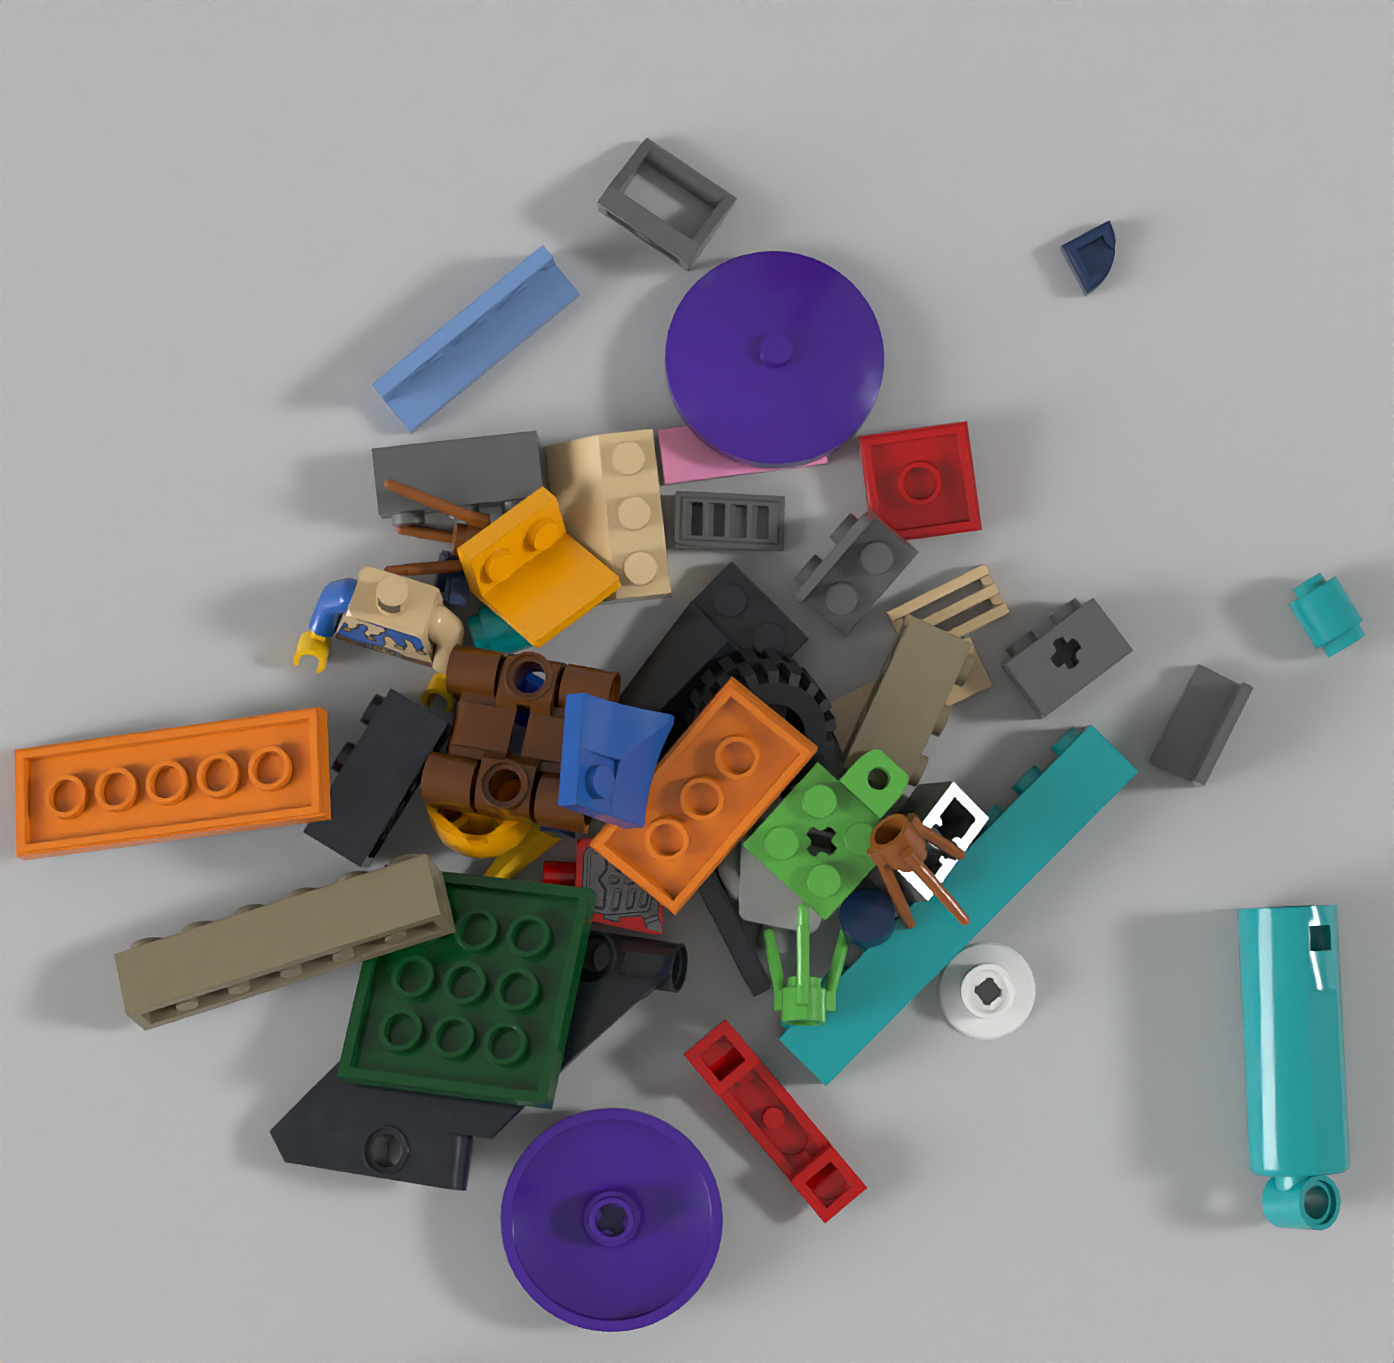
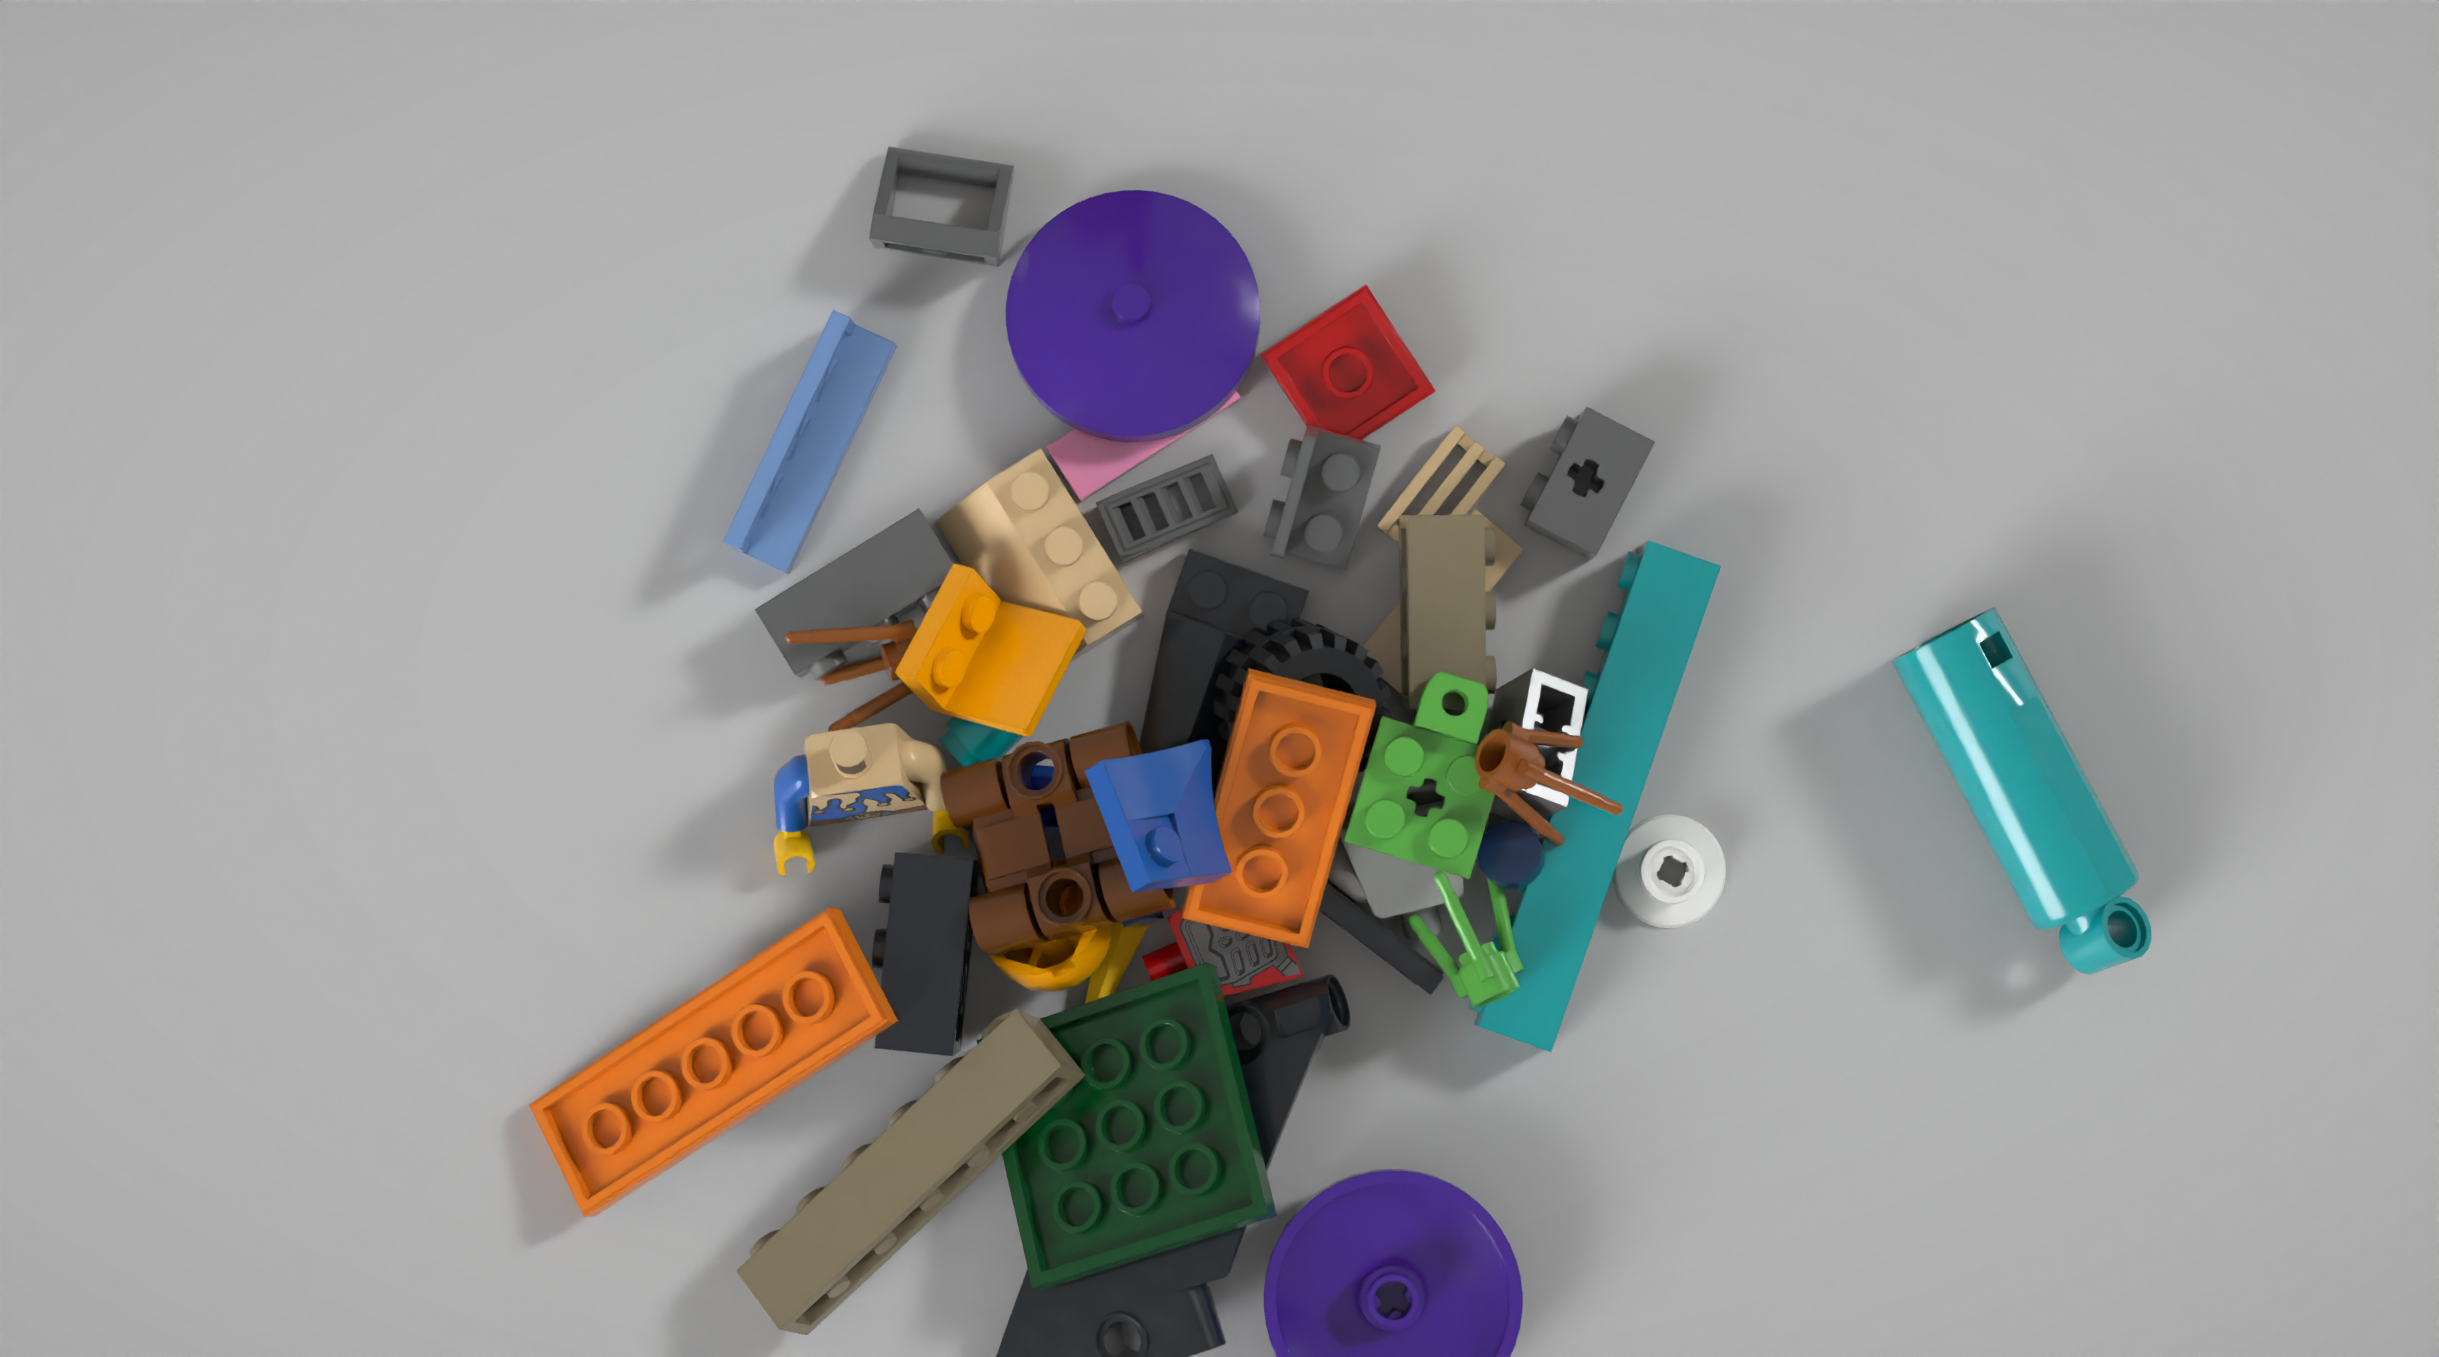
camera: 25 degrees left, 0 degrees up
dark blue tile [434,550,469,607] -> none
red slope [683,1018,867,1223] -> none
dark blue tile [1060,220,1116,296] -> none
dark grey panel [1148,664,1253,787] -> none
teal brick [1289,572,1366,658] -> none

